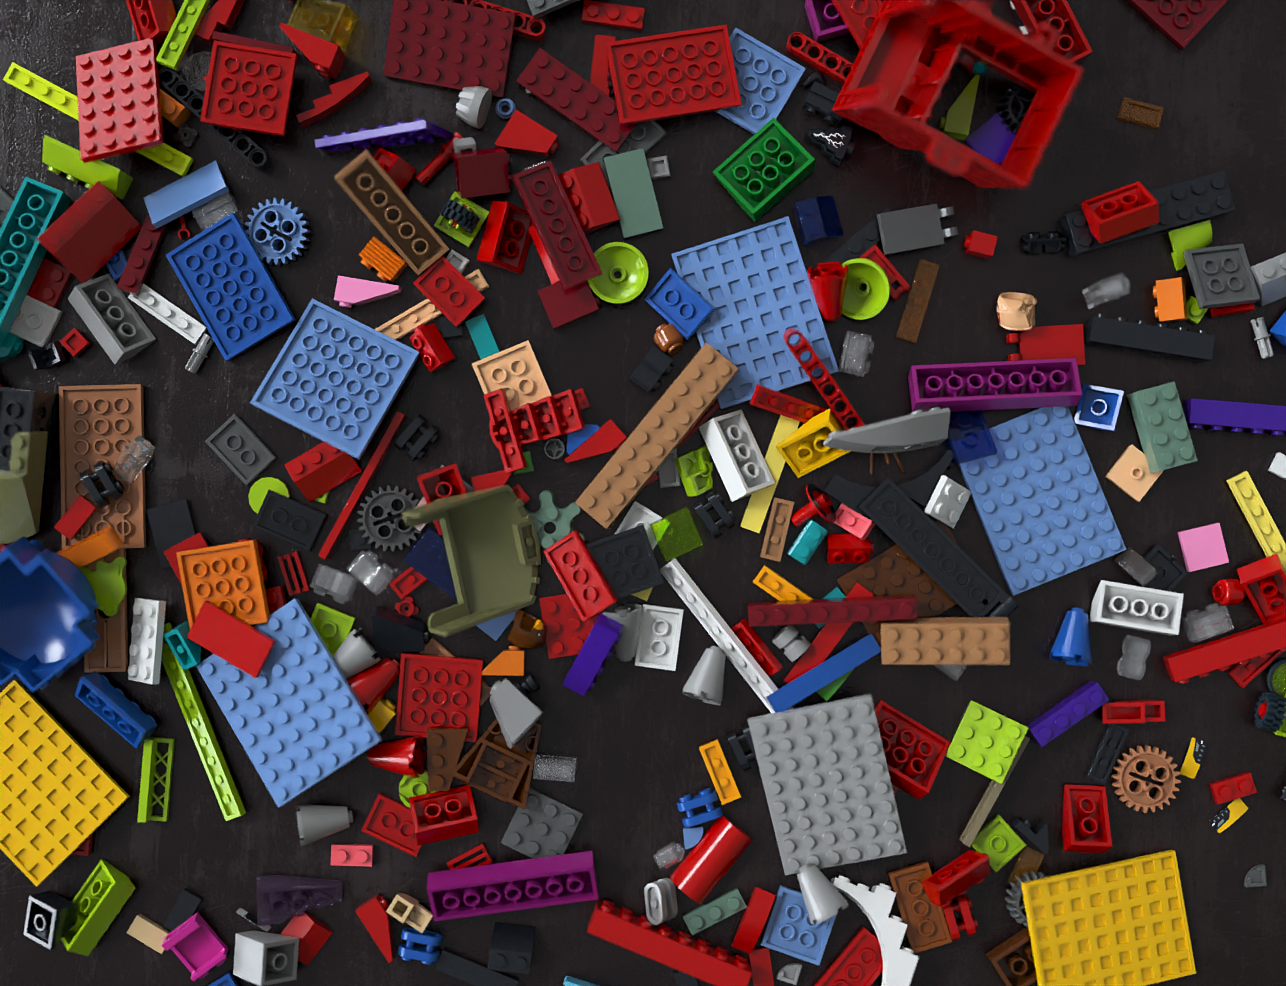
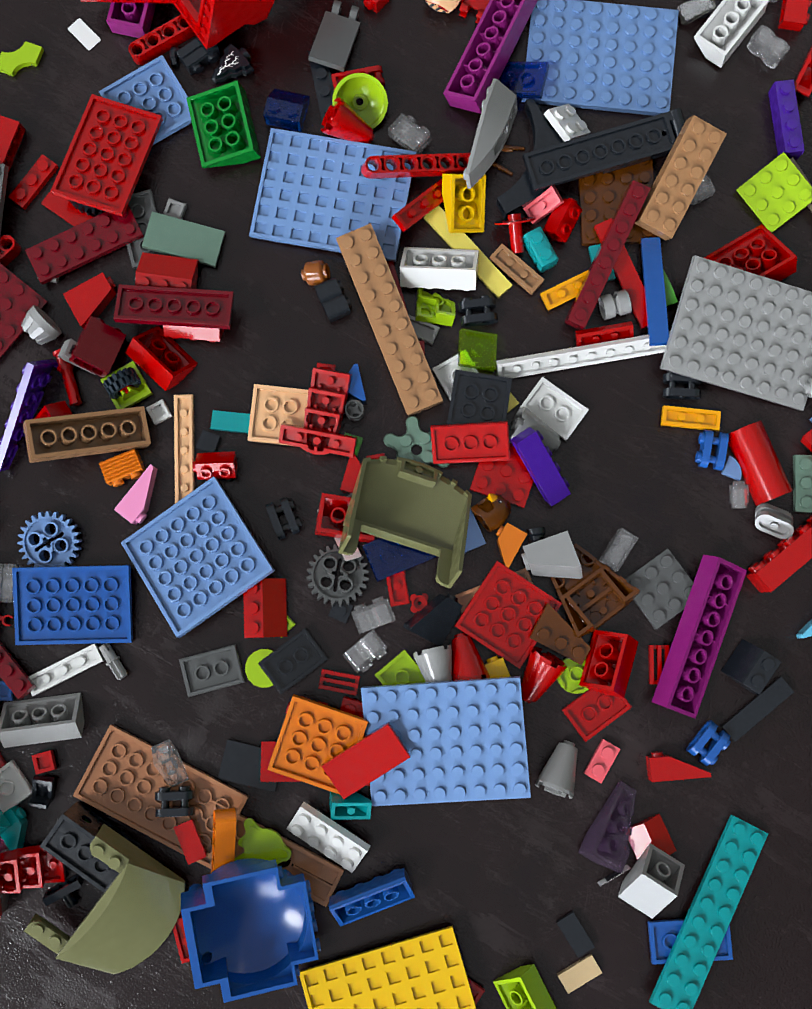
camera: 55 degrees left, 5 degrees down
lime fence [137,737,175,823] -> none
lime plate [161,623,246,821] -> none
dark pink panel [161,912,229,981] -> none
red tile [318,412,407,559] -> none
tan brick [386,893,433,933] -> none
red plate [413,255,486,327] -> none
medium blue plate [495,98,516,119] -> none
dark red brick [538,281,601,331] -> none
red slope [565,419,627,464] -> none
lime dish [588,242,648,304] -> none
blue tile [645,268,715,340] -> none
light grey cone [682,646,726,705] -> none
clear orange tile [896,259,940,343] -> none
blue cone [1049,608,1092,666] -> none

